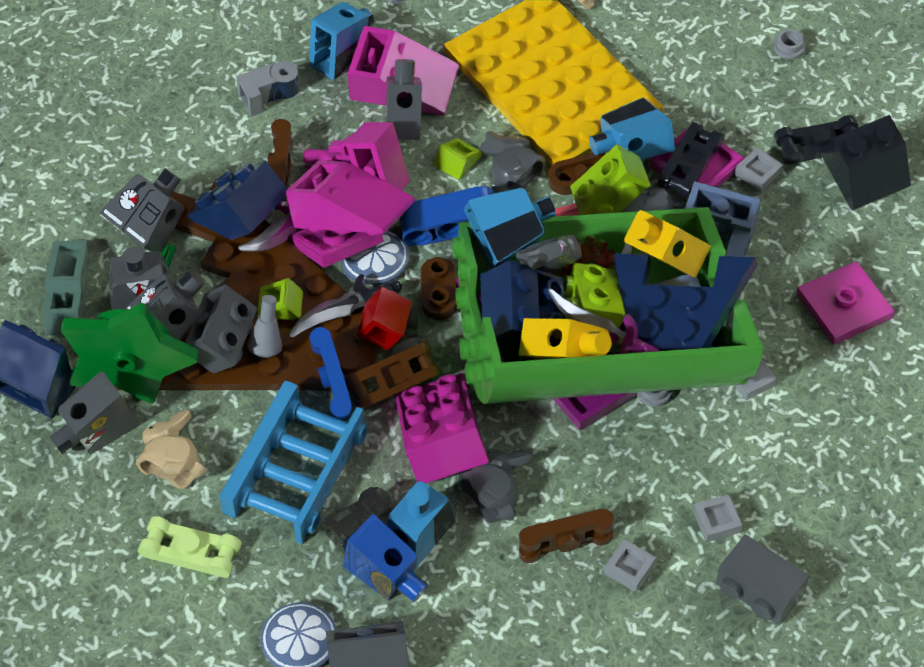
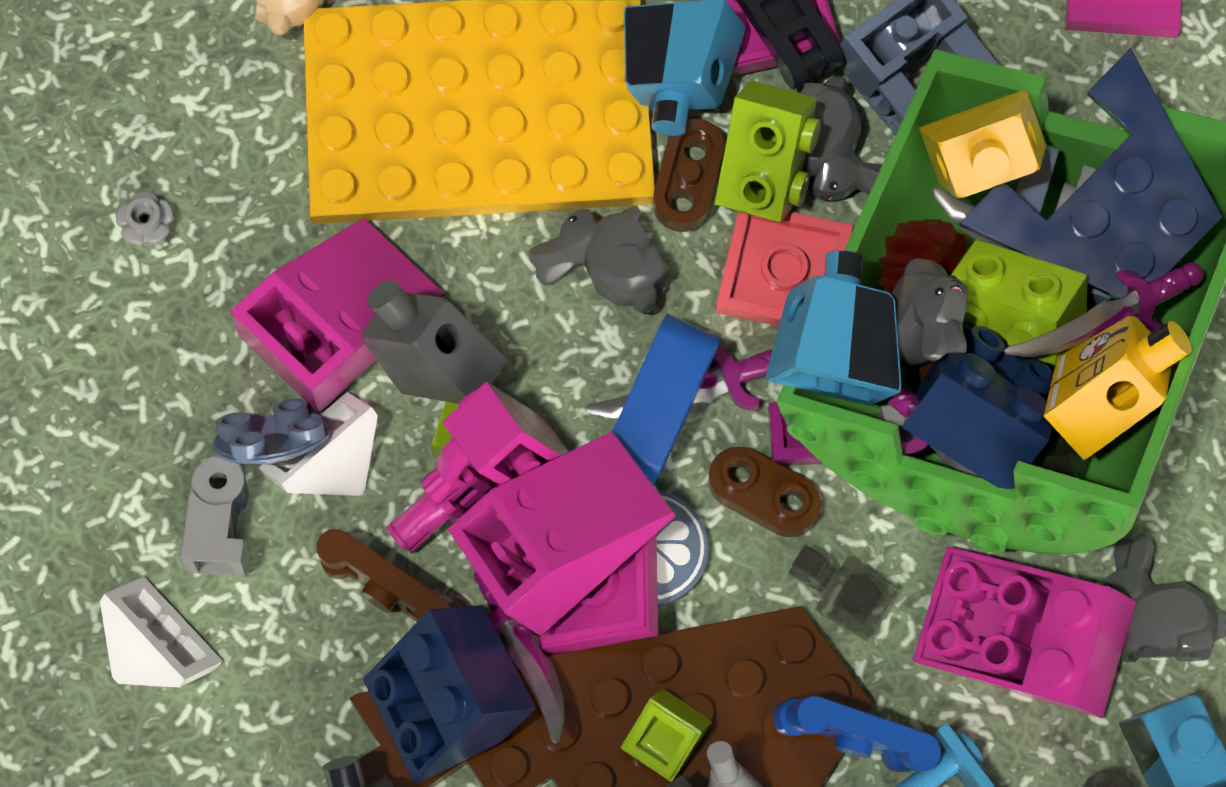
camera: 60 degrees left, 15 degrees up
flat silver piece [290,274,402,337] -> none
dark azure torso [309,2,374,80] -> none
reddish brown plate [344,339,442,408] -> none
red brick [356,287,412,351] -> none
lime slope [433,138,483,180] -> none
none -> white slope [100,576,223,688]
none -> sand blue dish [212,399,331,464]
none -> white slope [258,392,378,496]

